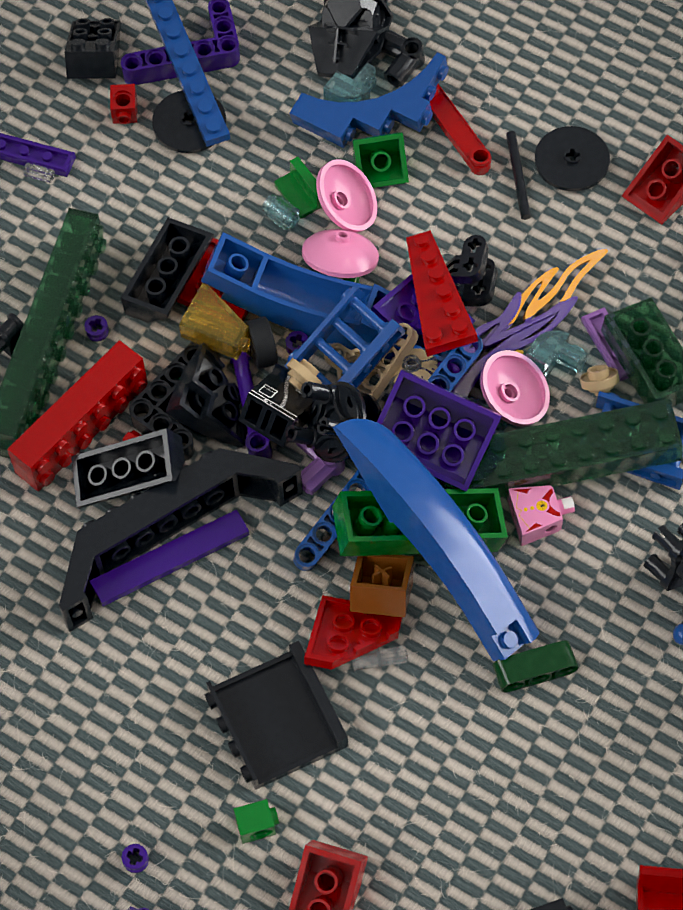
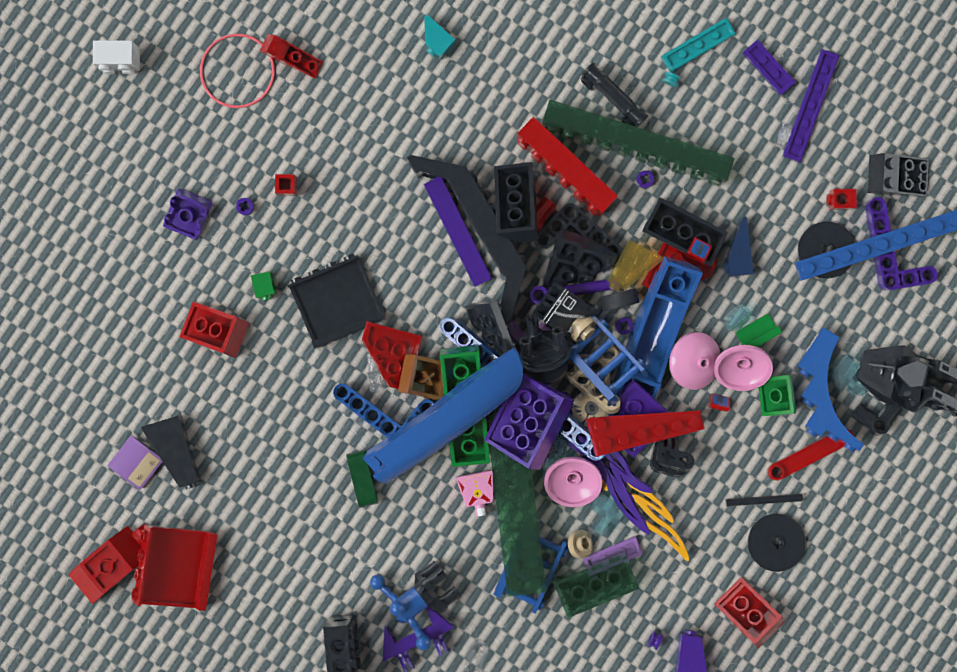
camera: 90 degrees right, 25 degrees up
none -> red brick [275,174,297,196]
none -> blue beam [333,384,434,437]
none -> black plate [465,300,516,356]
none -> slope [686,237,712,264]
none -> slope [708,393,730,412]
none -> dark blue slope [723,217,754,278]

